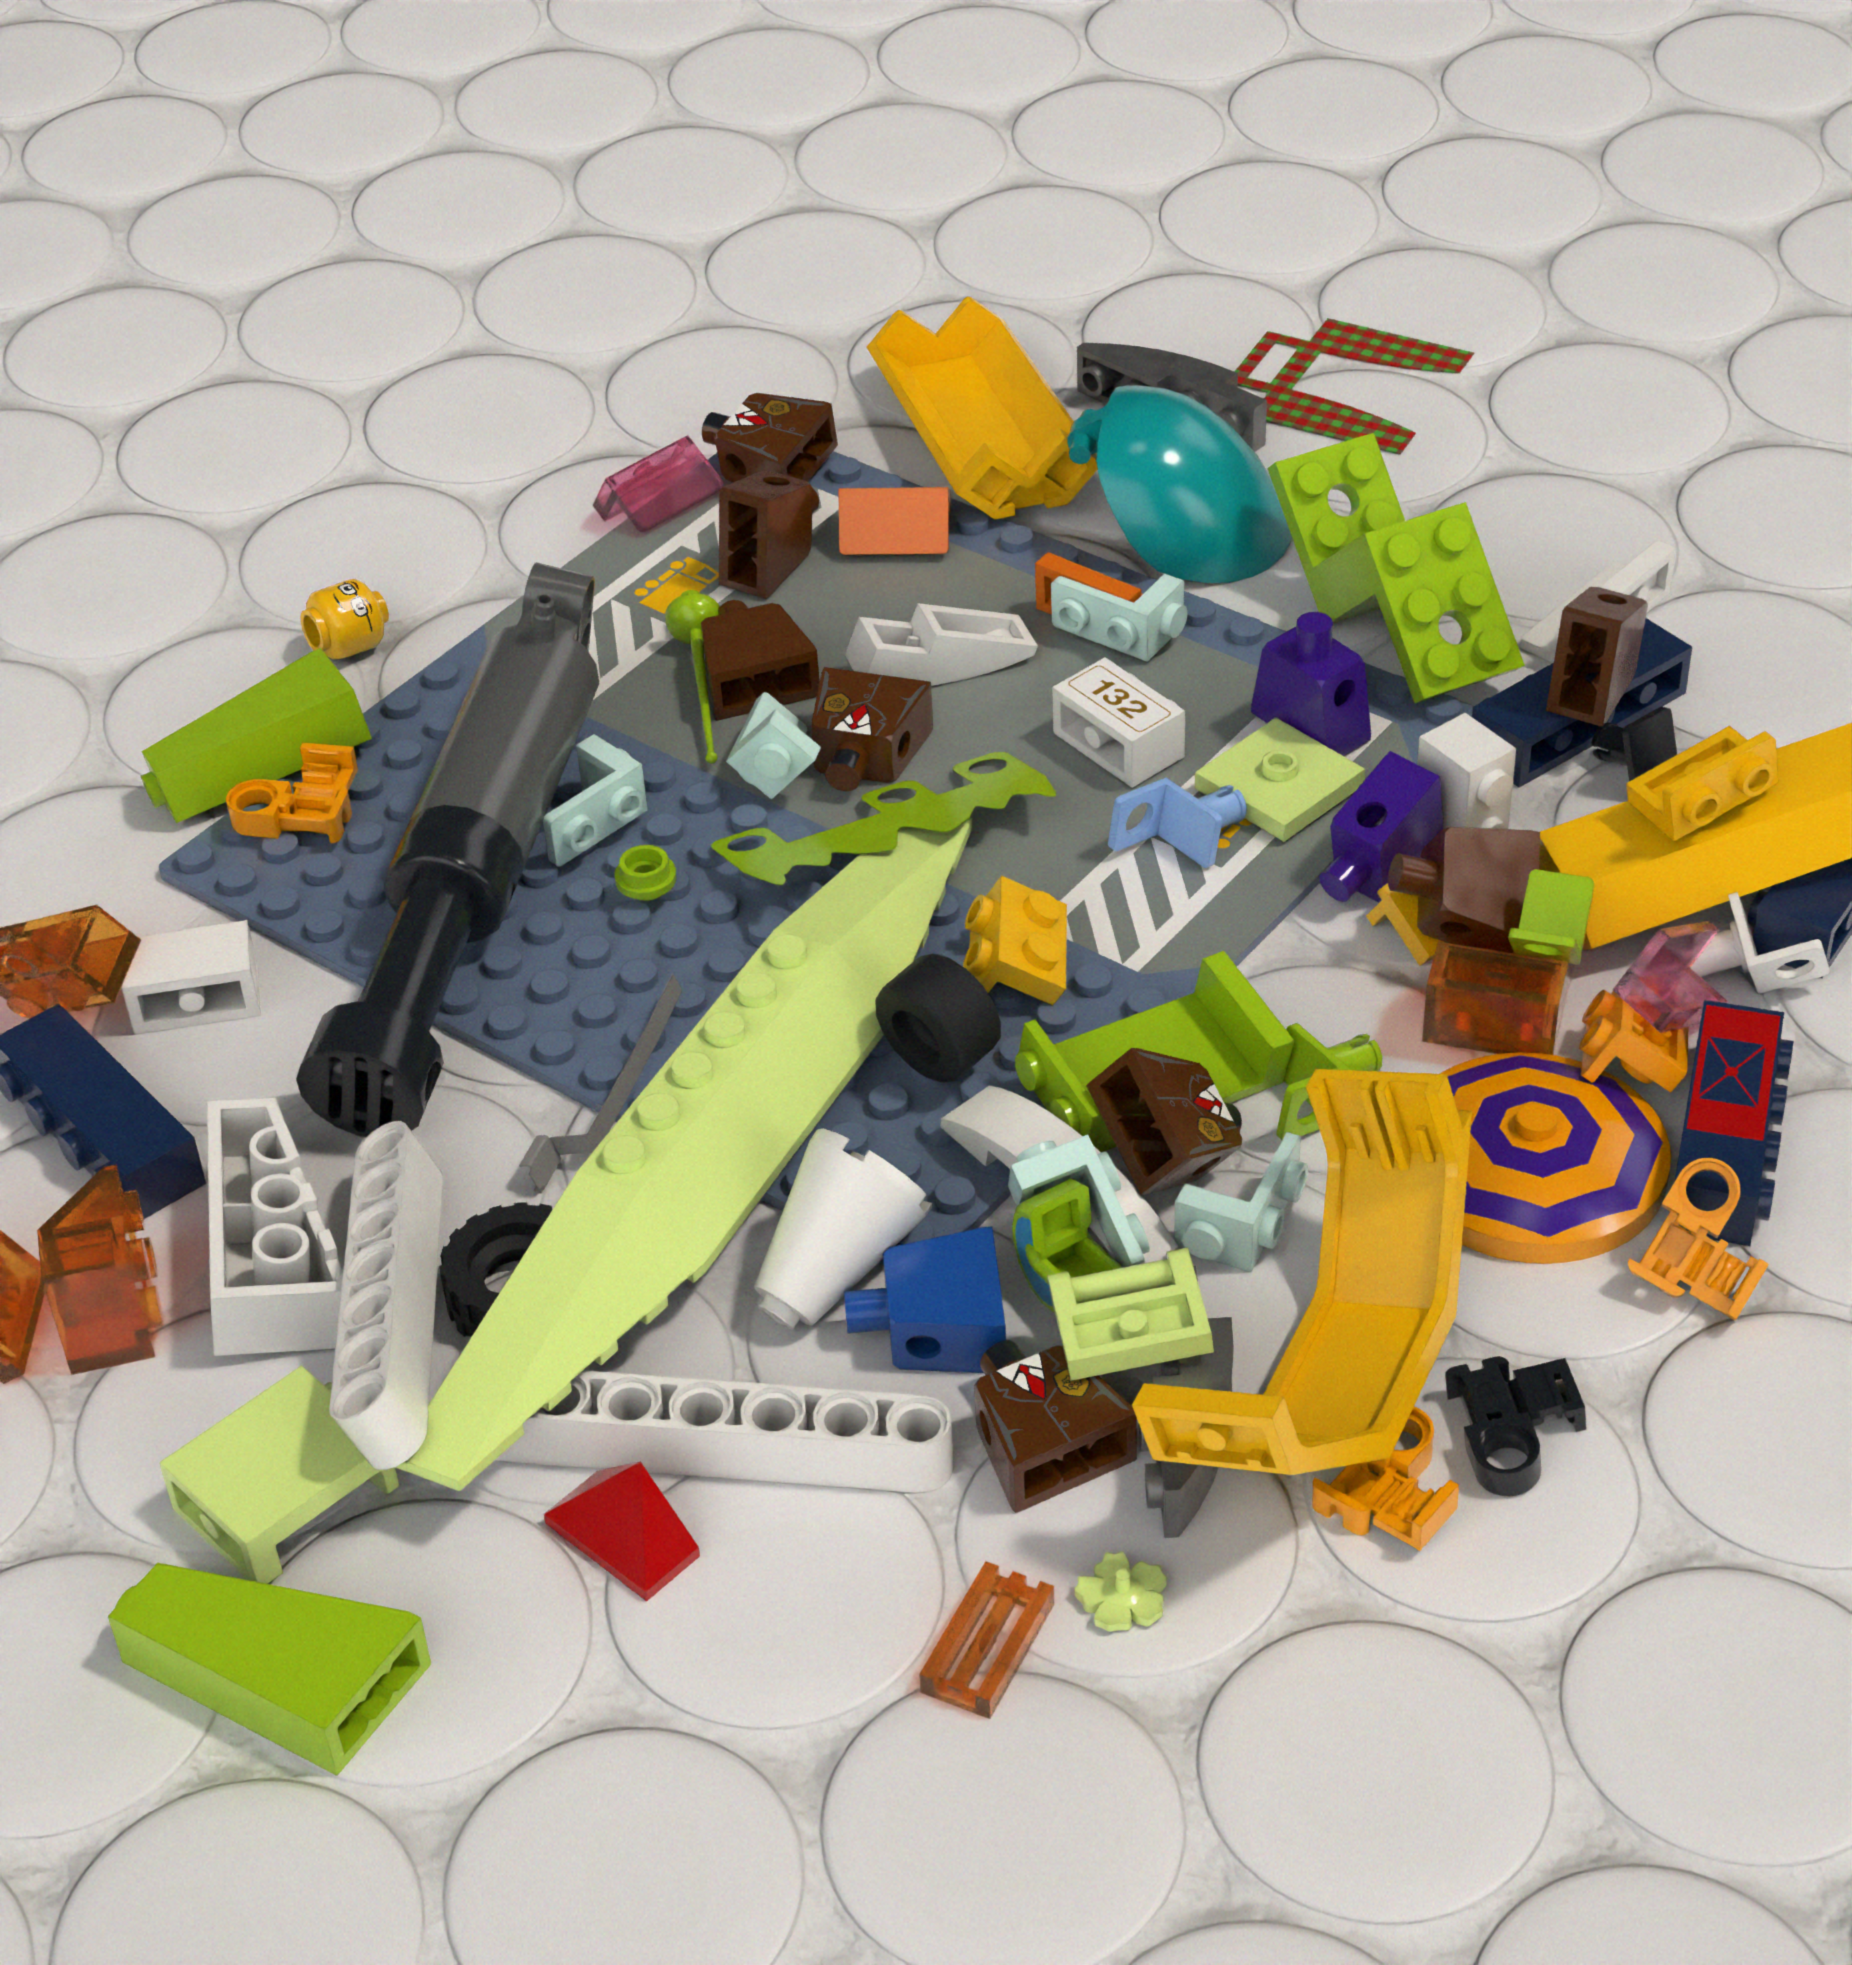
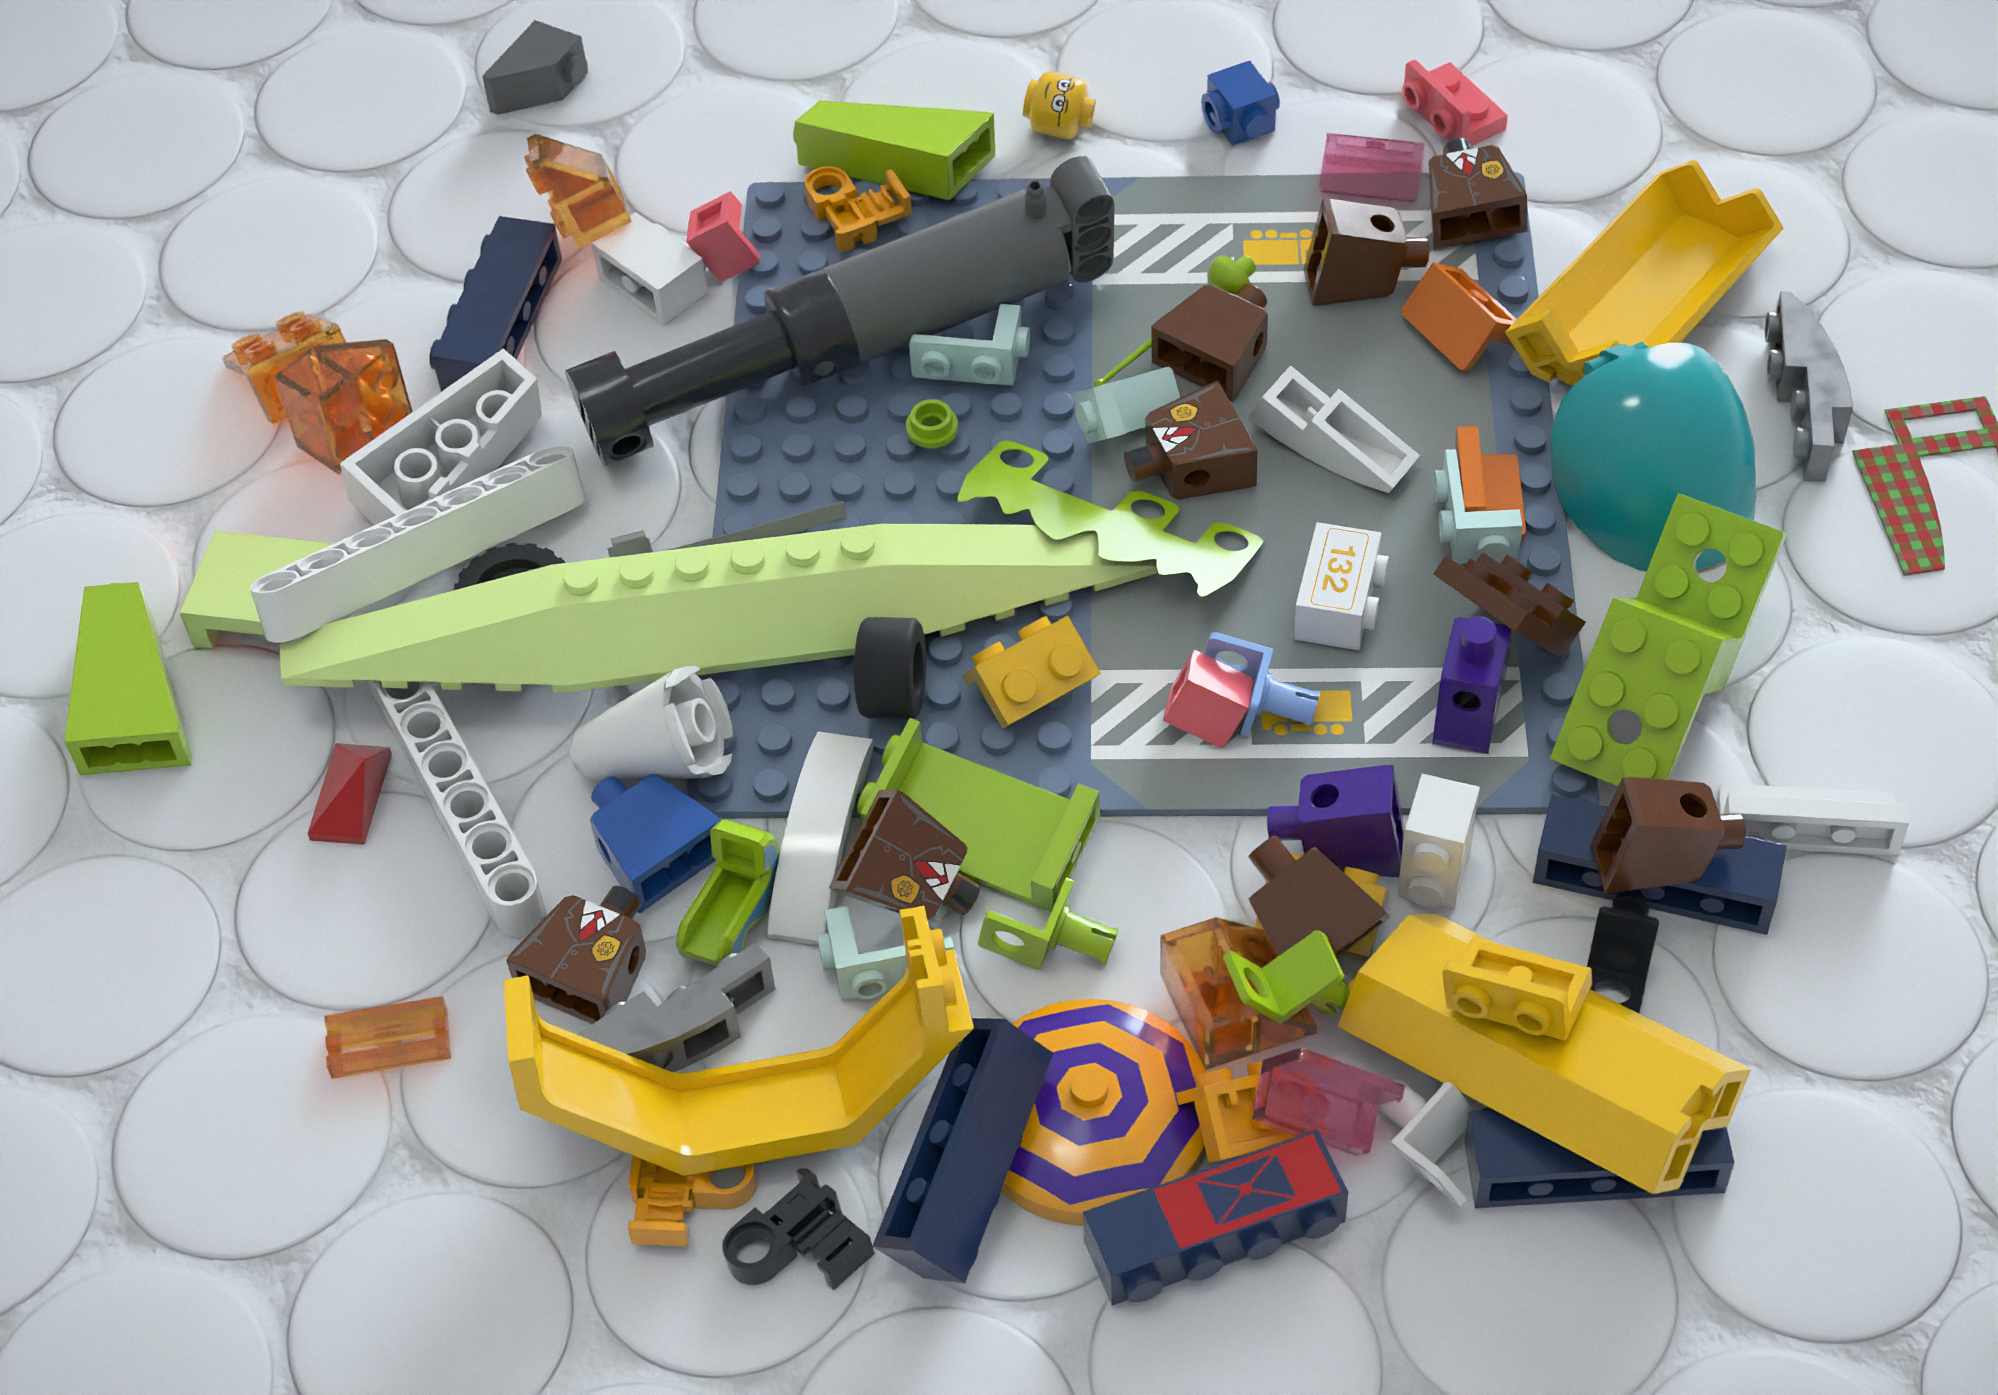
camera: 55 degrees right, 10 degrees up
light aqua bracket [1008,1134,1150,1267] -> none
yellowish green plate [1047,1247,1214,1381] -> none
yellowish green plant [1074,1551,1167,1632] -> none
yellowish green plate [1195,717,1365,842] -> none
light orange piece [1628,1158,1769,1321] -> none
none -> coral panel [686,191,760,283]
none -> dark blue brick [872,1018,1054,1283]
none -> coral panel [1163,650,1254,748]
none -> blue brick [1201,60,1280,146]
none -> coral bracket [1402,59,1508,146]
none -> reddish brown plate [1433,552,1586,659]

